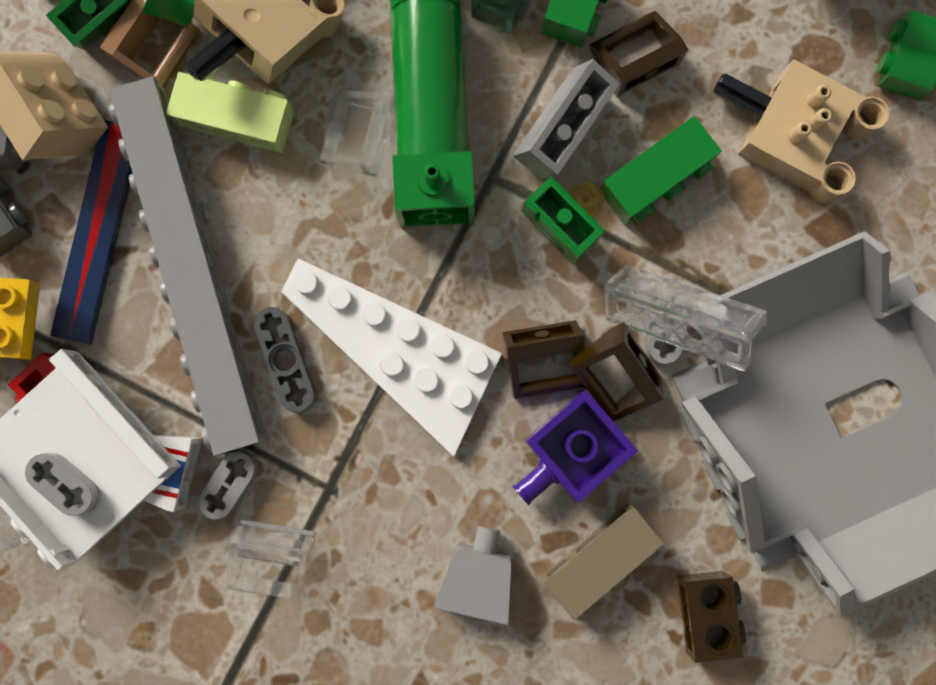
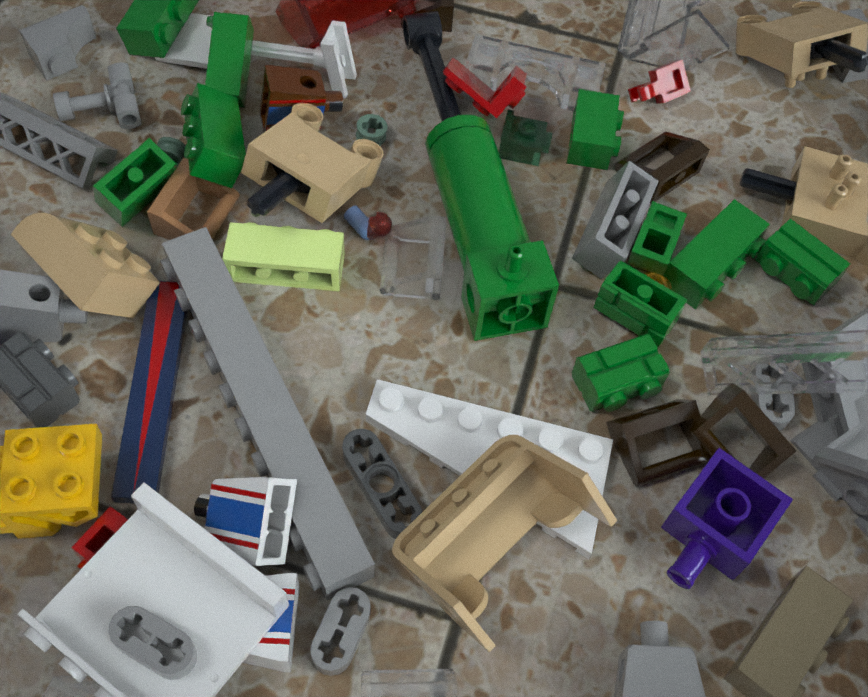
camera: 15 degrees left, 25 degrees down
none -> white torso [194,477,297,566]
none -> arm [344,206,392,240]
none -> tan windscreen [392,435,617,652]
none -> green brick [571,334,670,412]
none -> green brick [627,201,687,277]
none -> green brick [755,218,851,306]

